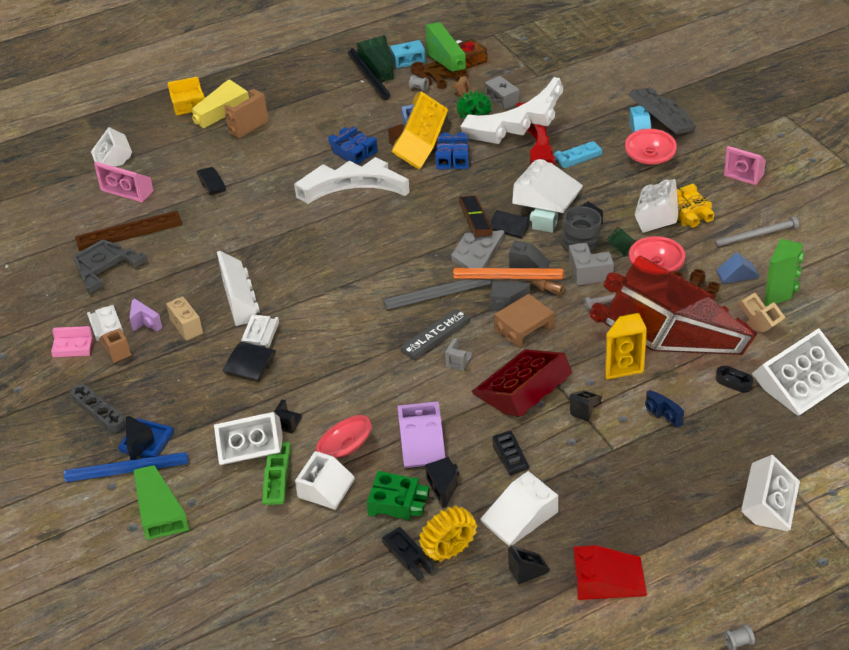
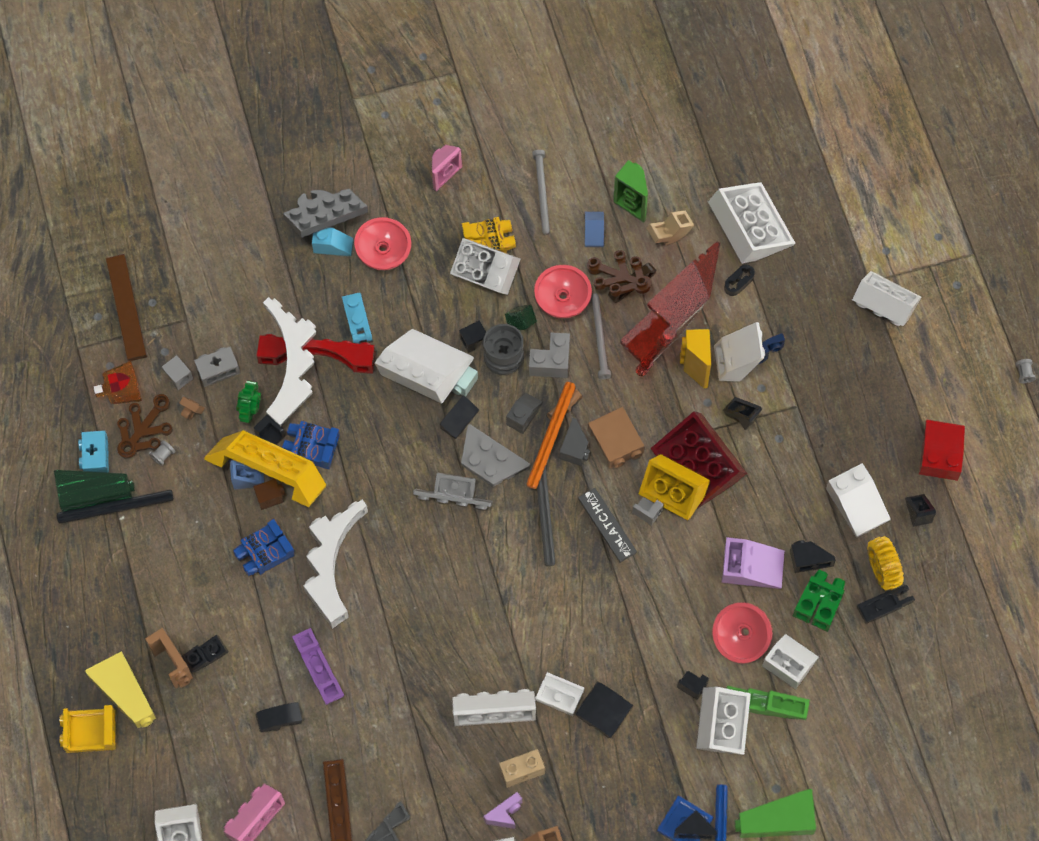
camera: 80 degrees left, 25 degrees up
bright green slope [426,22,466,71] -> none
tile [459,195,492,237] -> none
black slope [493,430,529,475] -> none
none -> reddish brown tile [106,254,147,362]
none -> light grey panel [162,355,193,390]
none -> black slope [181,635,228,673]
none -> black panel [253,415,285,445]
none -> medium lavender slope [292,628,344,705]
none -> light grey bracket [413,472,493,509]
none -> yellow slope [639,454,710,520]
none -> white slope [714,322,765,382]

